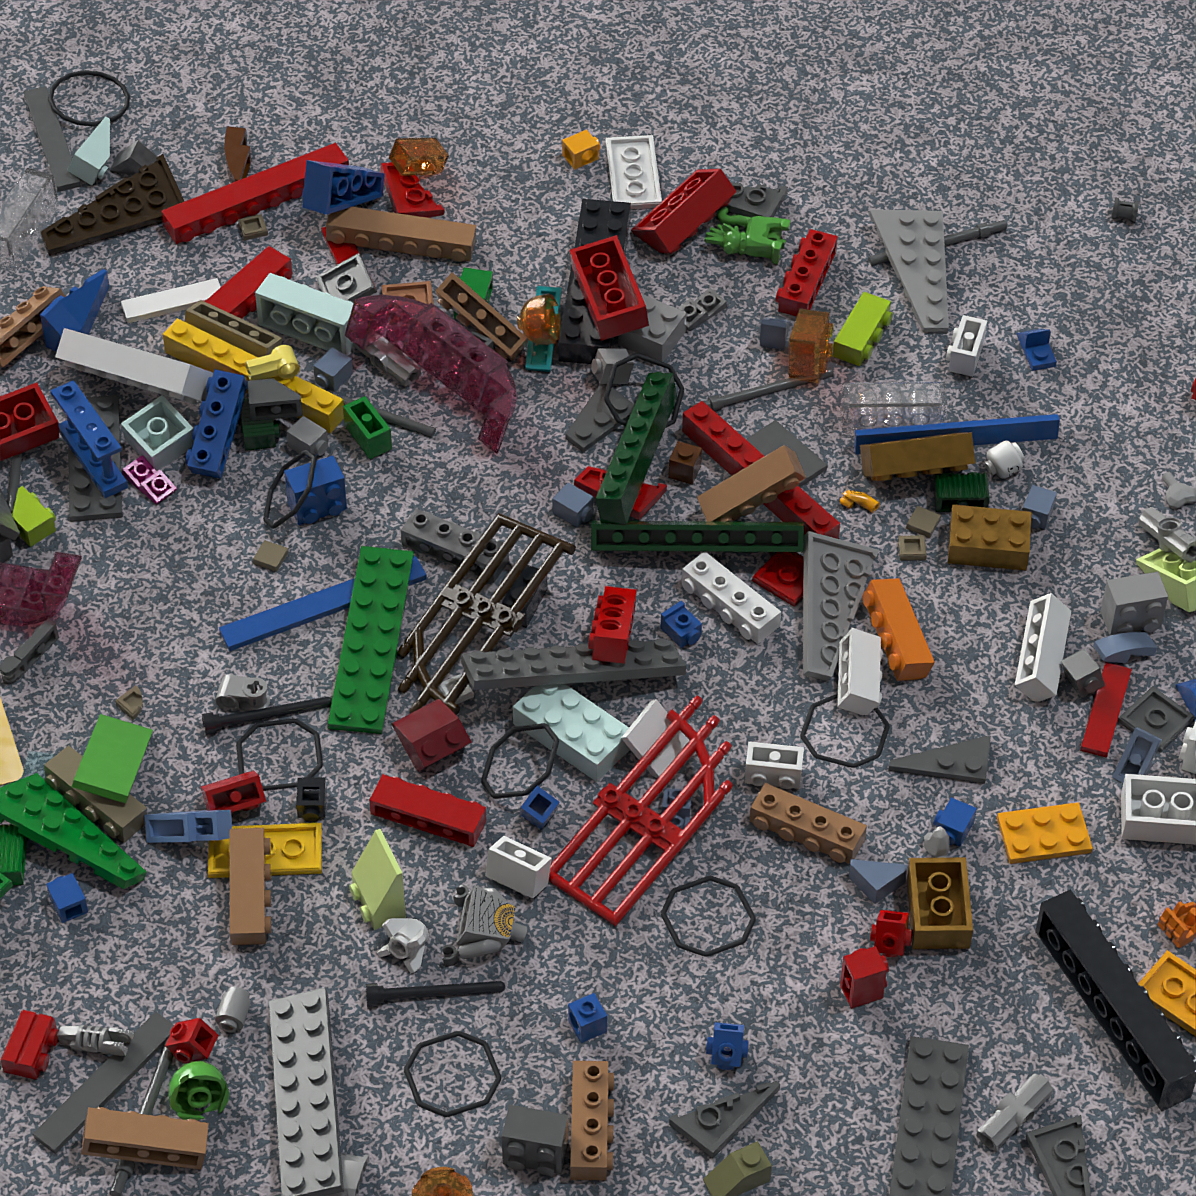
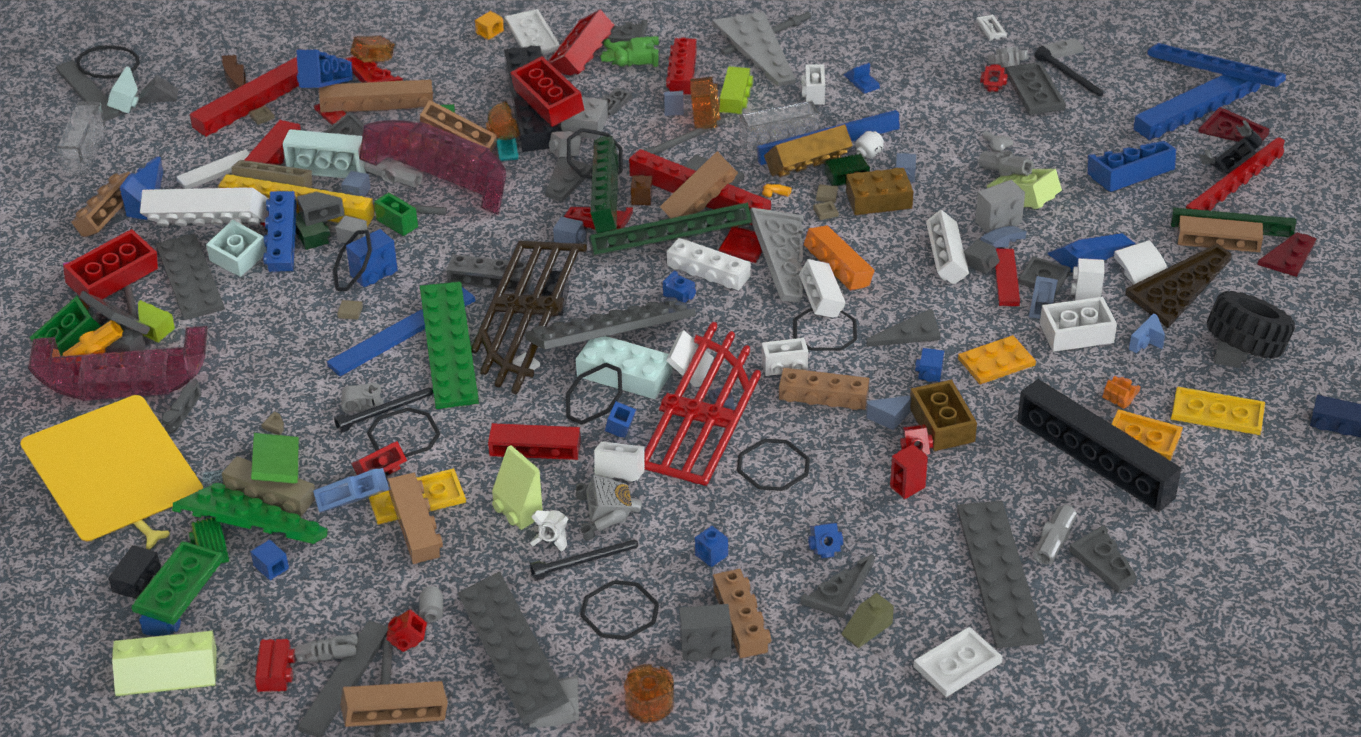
camera: 15 degrees left, 10 degrees down
dark brown wing [40,154,185,256] -> none
blue fence [50,380,128,498] -> none
dark pink slope [121,455,177,505] -> none
bright green cylinder [169,1061,229,1120] -> none
light yellow piece [245,345,300,381] -> none
black brick [296,777,327,822] -> none
dark red slope [391,699,472,772] -> none
red brick [588,586,637,664] -> none
light grey rock [924,826,949,858] -> none

